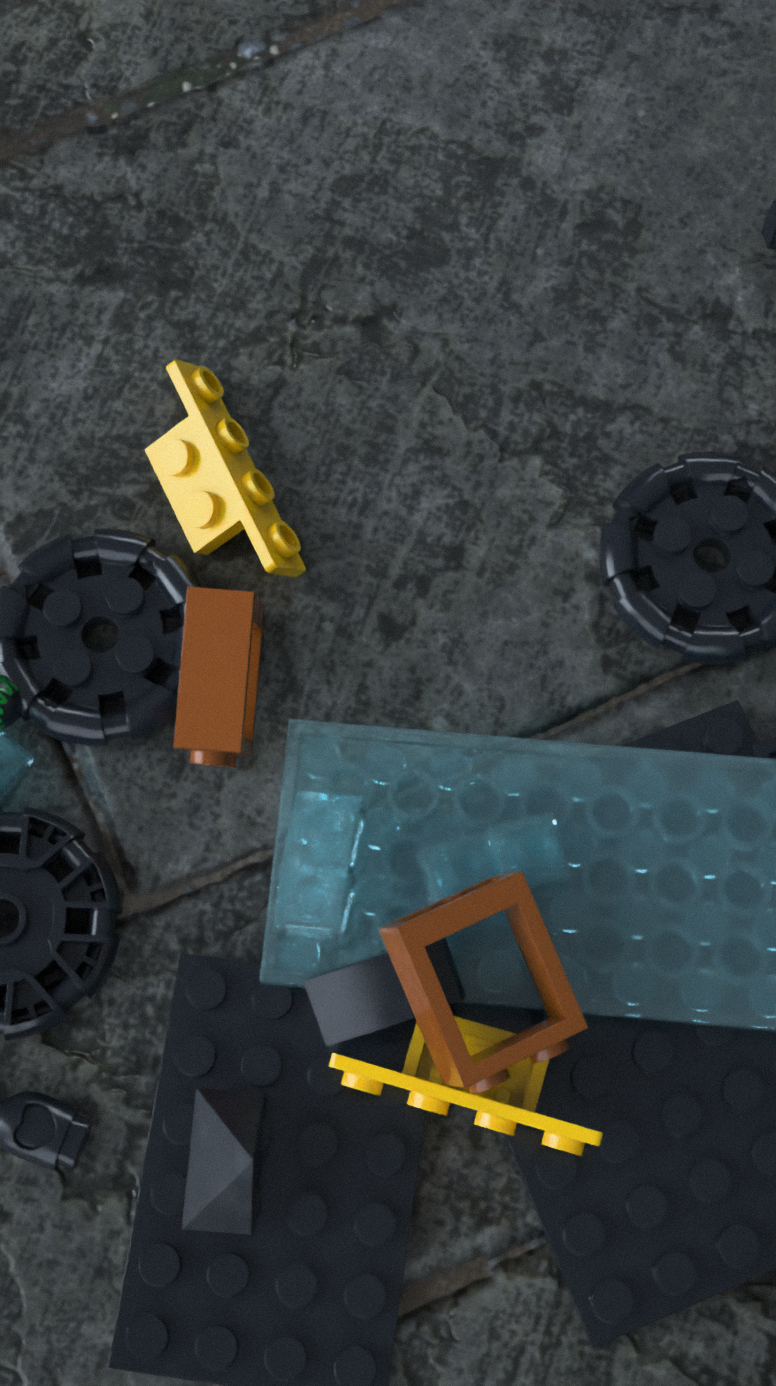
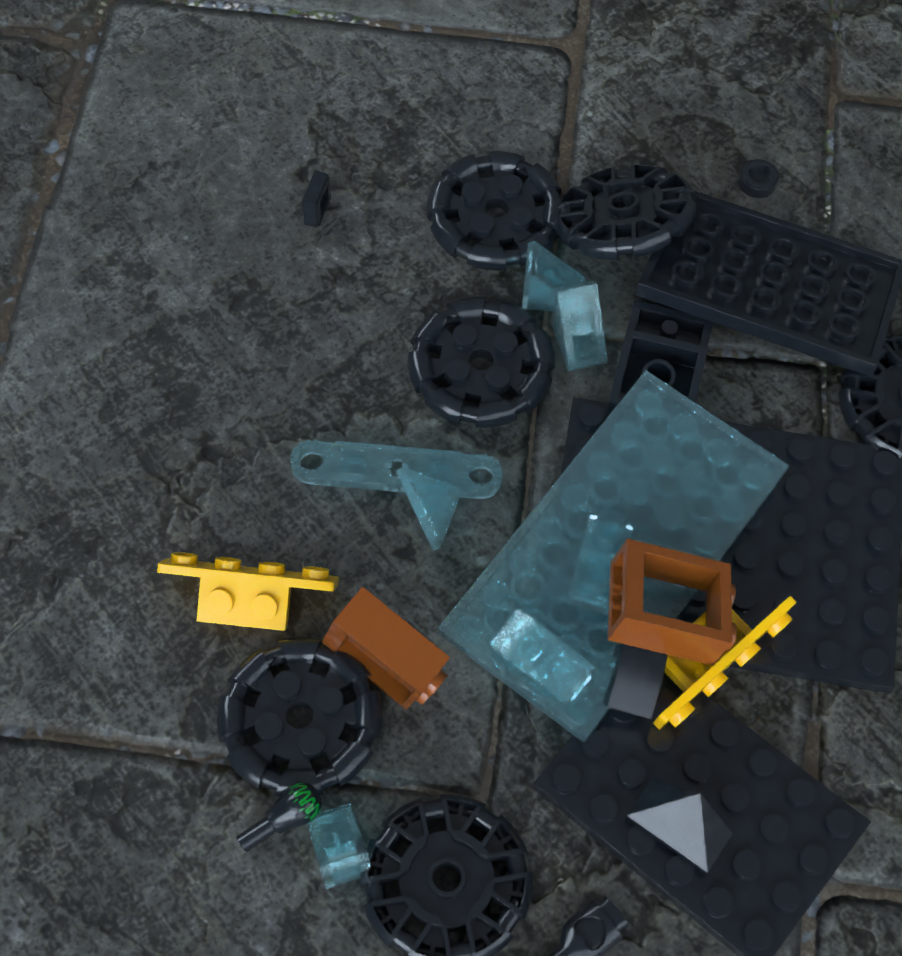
camera: 60 degrees left, 10 degrees down
none -> clear light blue piece [290,439,503,499]
none -> clear light blue slope [395,467,463,551]

